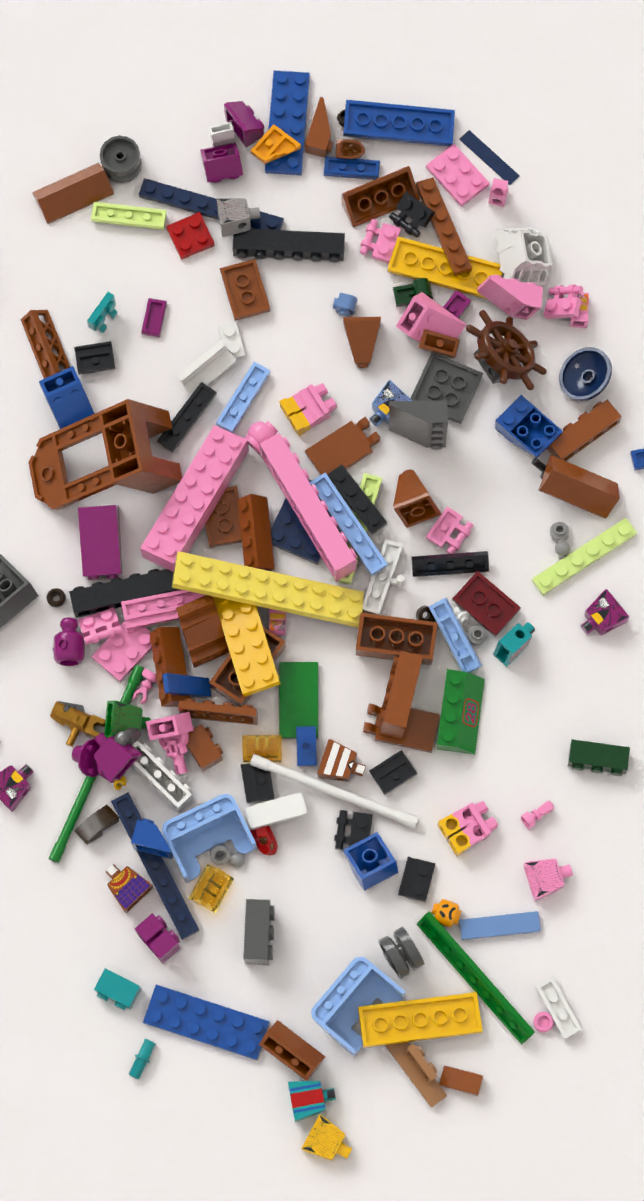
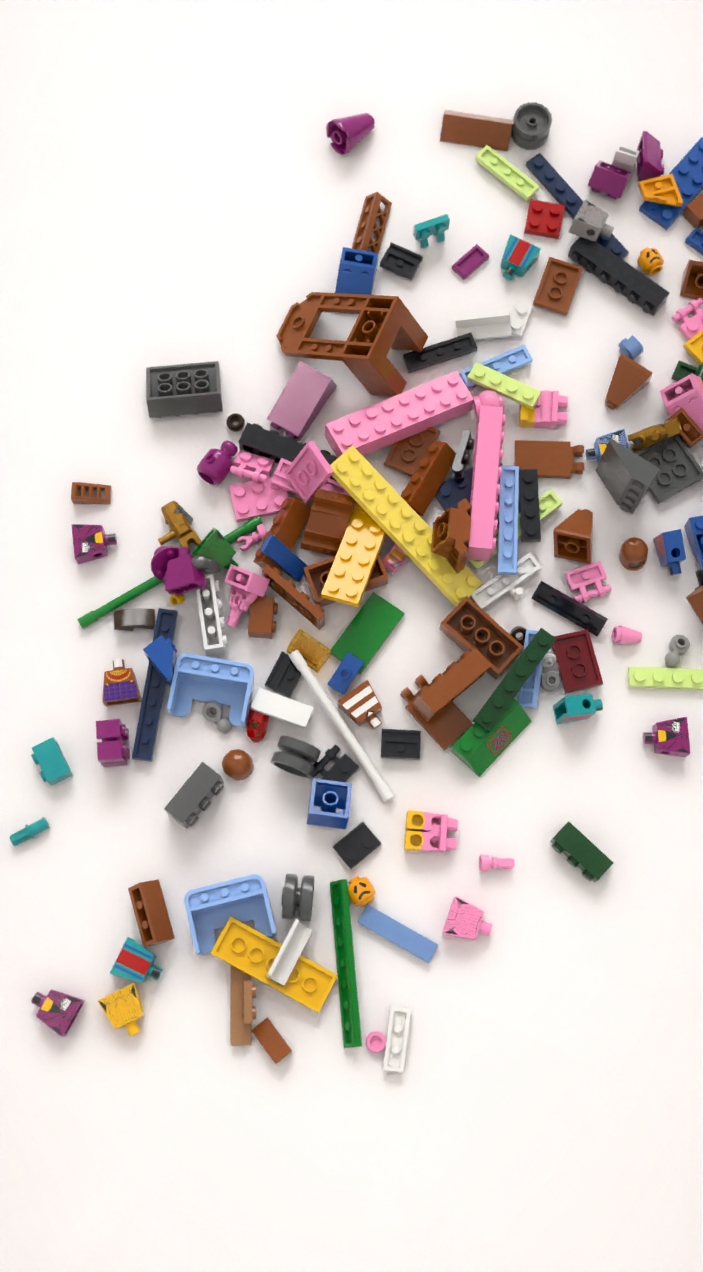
camera: 30 degrees right, 0 degrees up
blue plate [143,985,269,1060] -> none
clear yellow brick [188,864,234,913] -> none
none -> torso [31,990,85,1037]
none -> dark orange hair [222,749,254,781]
none -> white panel [266,919,313,986]
none -> dark grey wheel [271,735,321,778]
none -> bright pink plate [284,441,334,503]
none -> dark orange slope [431,498,472,573]
none -> plate [452,430,474,483]
none -> yellowish green plate [467,362,541,410]
none -> dark green plate [473,628,557,733]
none -> torso [500,234,541,280]
none -> bright pink cone [612,625,642,644]
none -> dark orange helmet [619,537,648,571]
none -> pearl gold piece [628,417,682,452]
none -> light orange head [637,248,664,276]
none -> blue torso [653,529,686,576]

